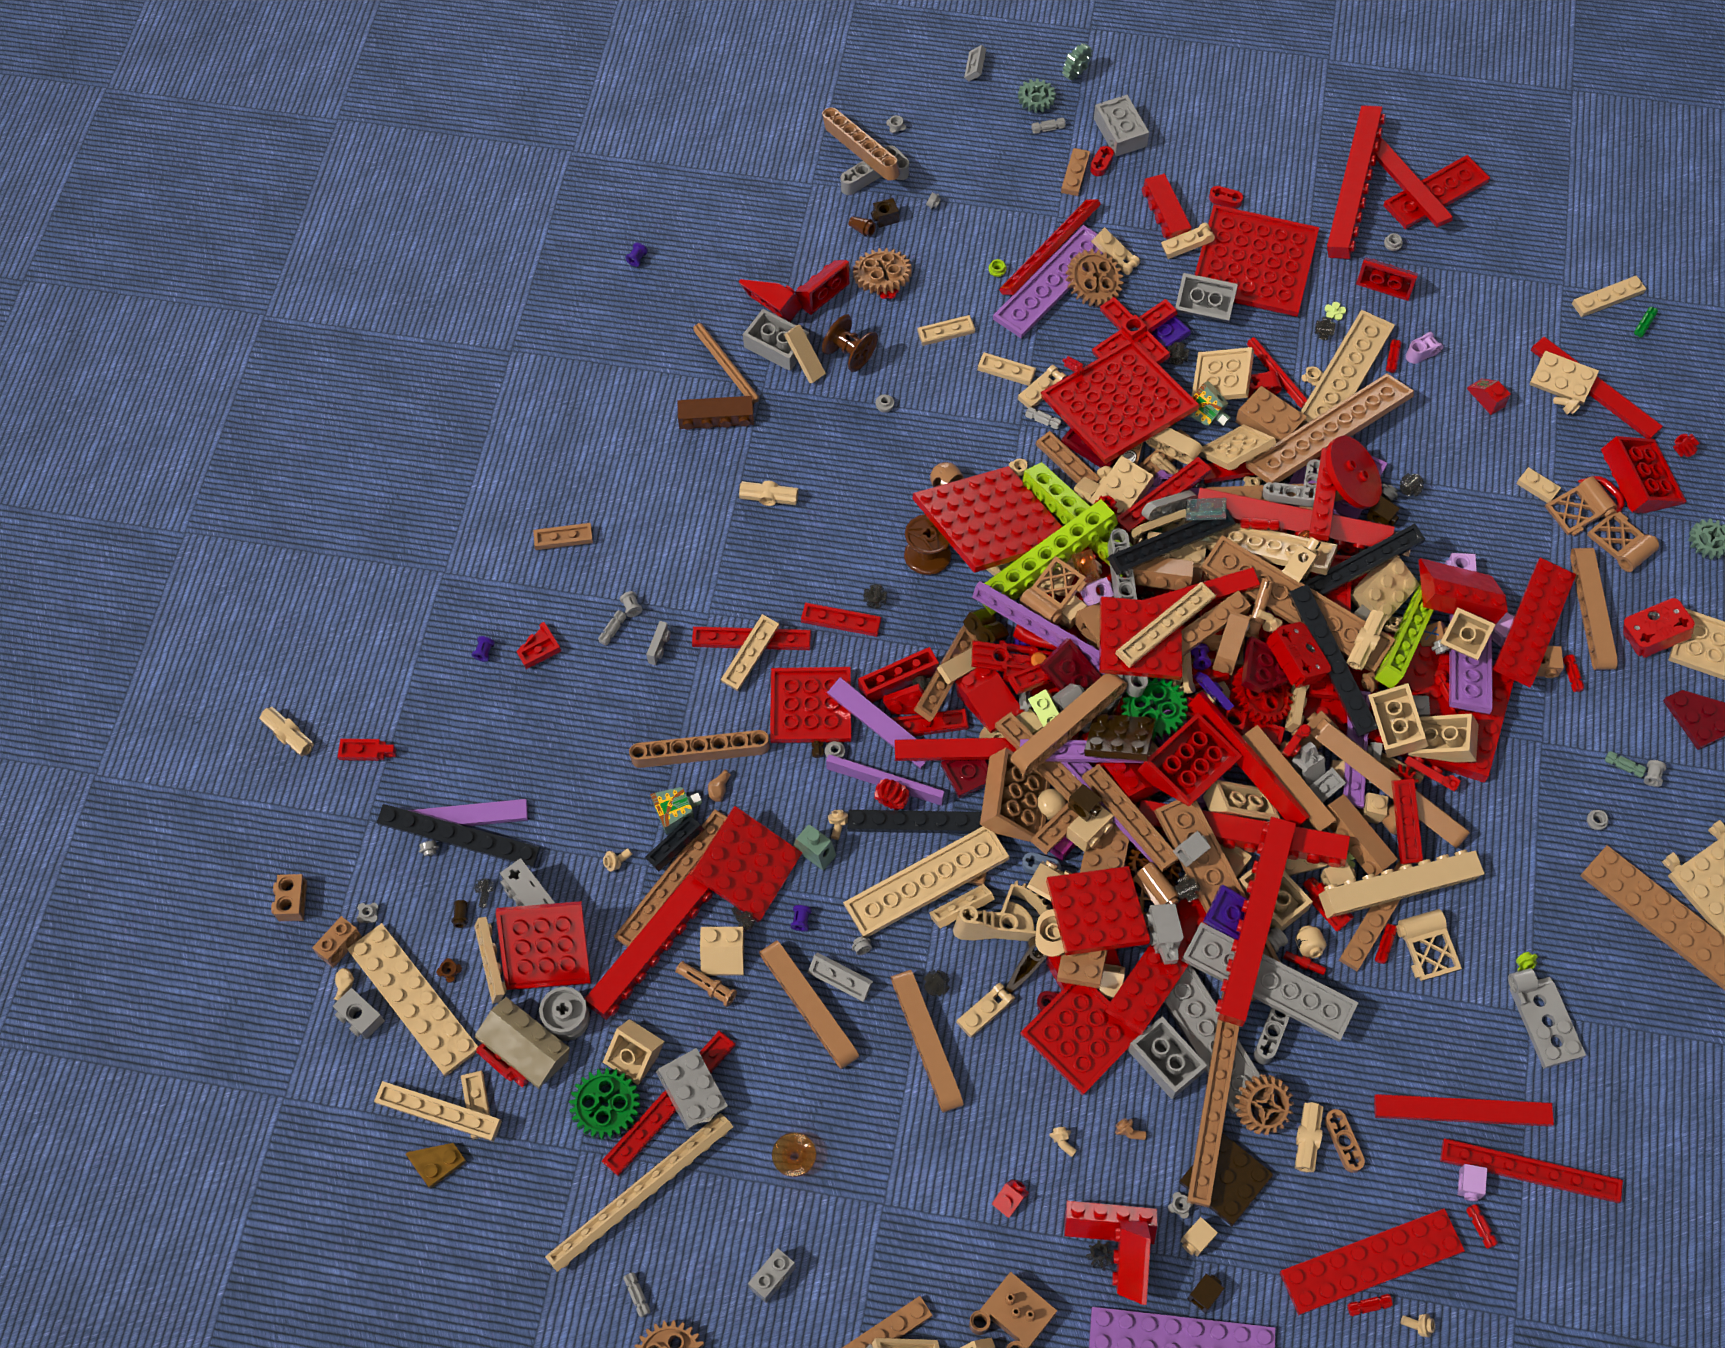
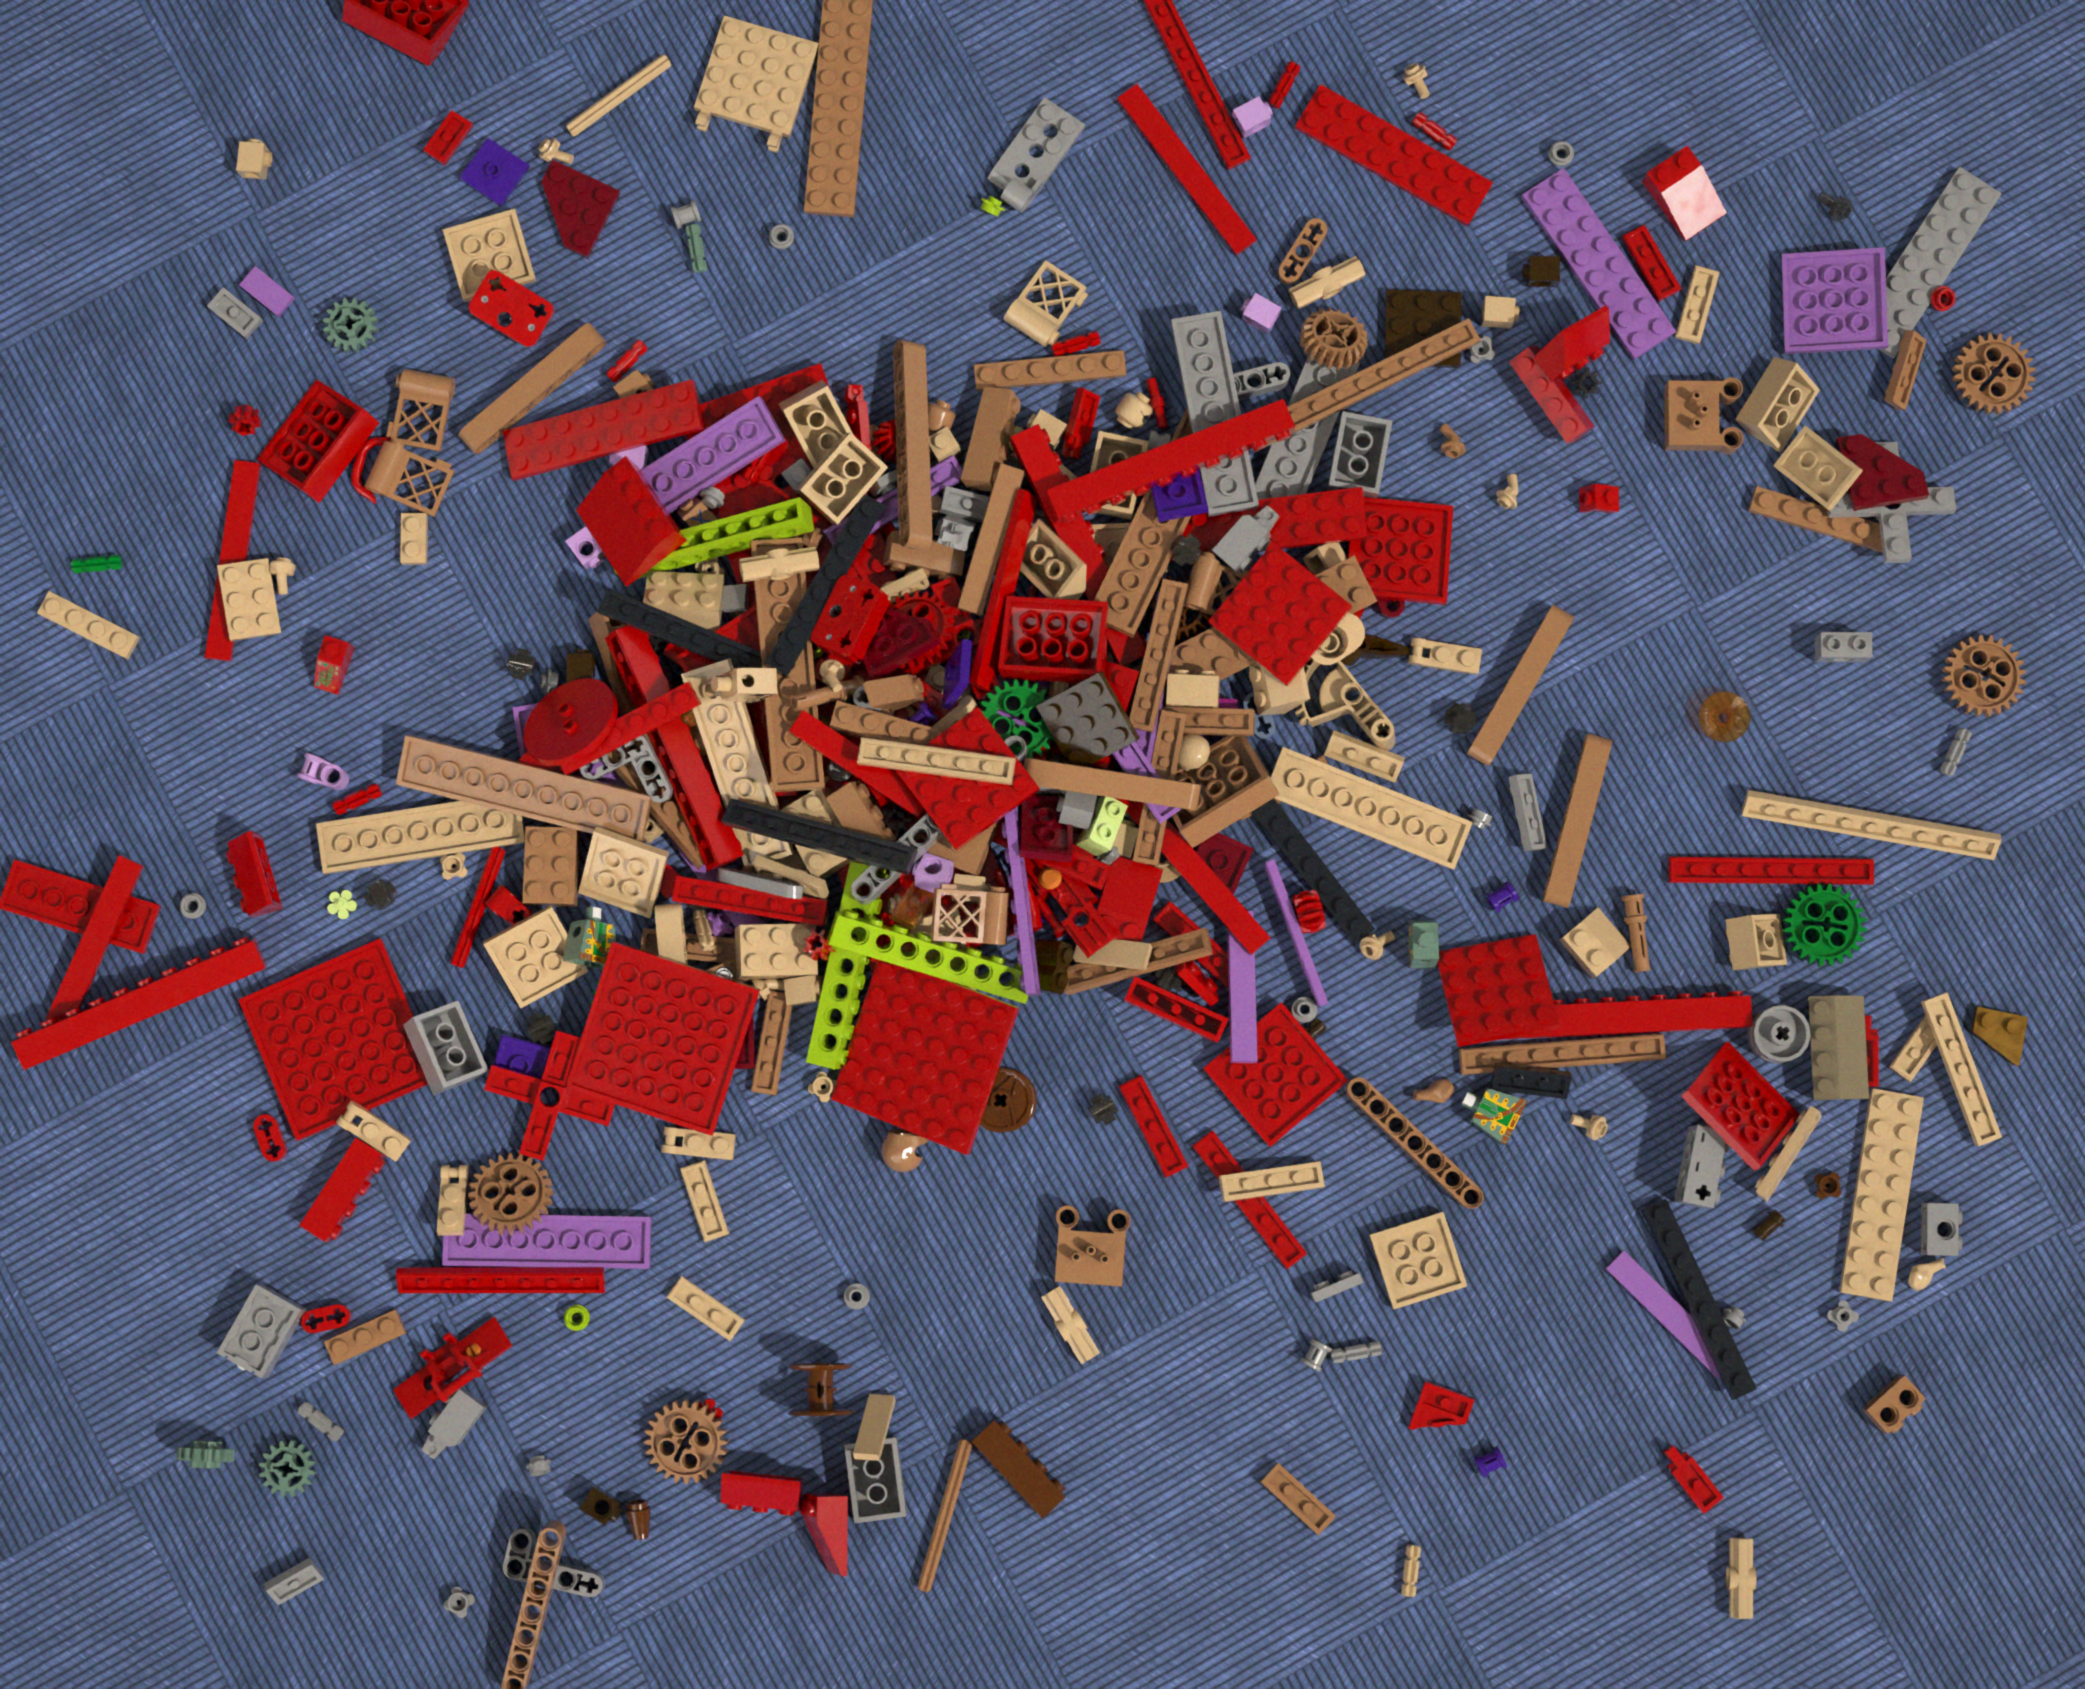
camera: 130 degrees left, 20 degrees up
medium nougat brick [312,916,362,968] -> none
clear smoke plate [473,878,495,908] -> none
light grey piece [656,1048,728,1130] -> none
clear smoke plate [732,907,756,932] -> none
light grey axle [1025,407,1061,429] -> none
red axle [1062,356,1085,374] -> none
dark brown brick [1068,784,1102,822] -> none
light grey brick [1173,831,1211,867] -> none
clear light blue tile [1186,498,1227,521] -> none
red axle [1240,518,1279,531] -> none
red plate [1281,724,1311,760] -> none
tan brick [1319,849,1484,919] -> none
red plate [1391,778,1423,864] -> none
tan slope [1440,608,1496,661] -> none
none -> red piece [393,1316,513,1419]
none -> light grey hinge [422,1388,488,1459]
none -> medium nougat piece [1055,1205,1131,1287]
none -> lavender brick [1240,293,1281,335]
none -> tan plate [1369,1212,1467,1310]
none -> tan axle [1401,1544,1421,1597]

